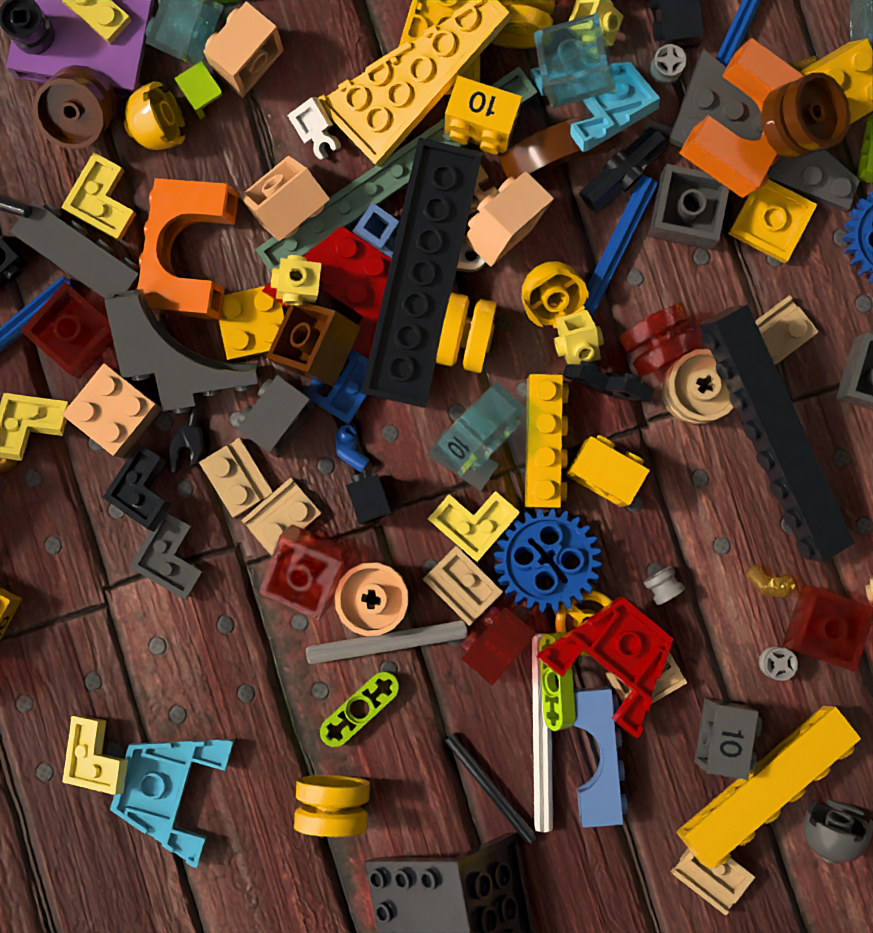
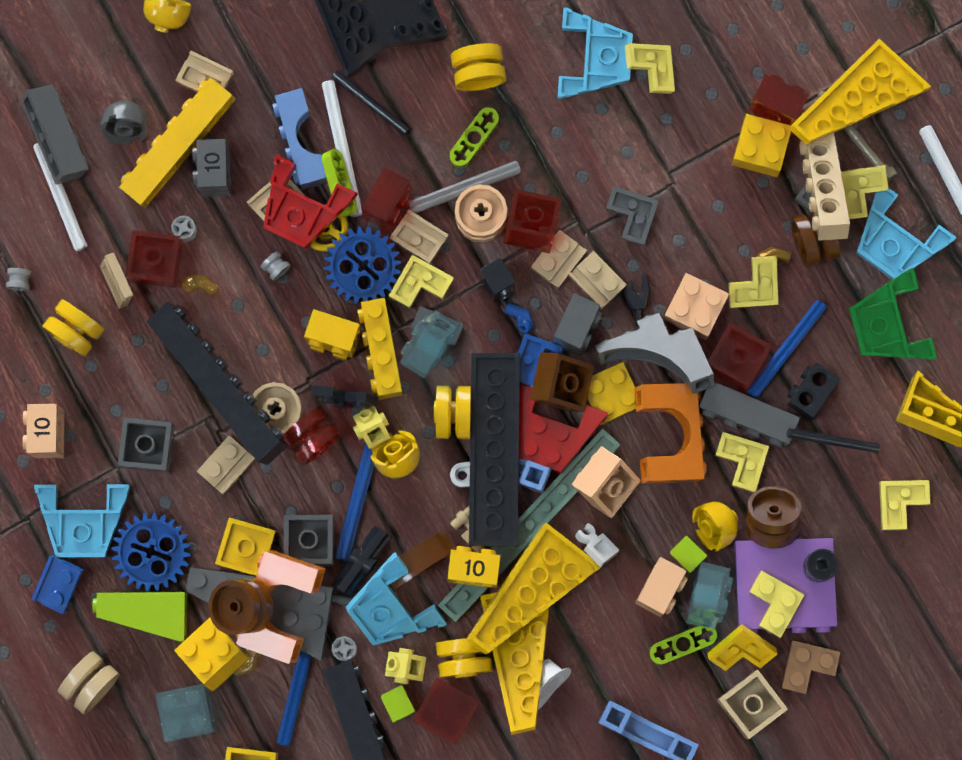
camera: 170 degrees right, 5 degrees down
black plate [103,443,172,532] -> none
light yellow brick [271,255,321,306] -> none
light nougat brick [464,171,554,267] -> none
clear light blue brick [534,12,616,109] -> none

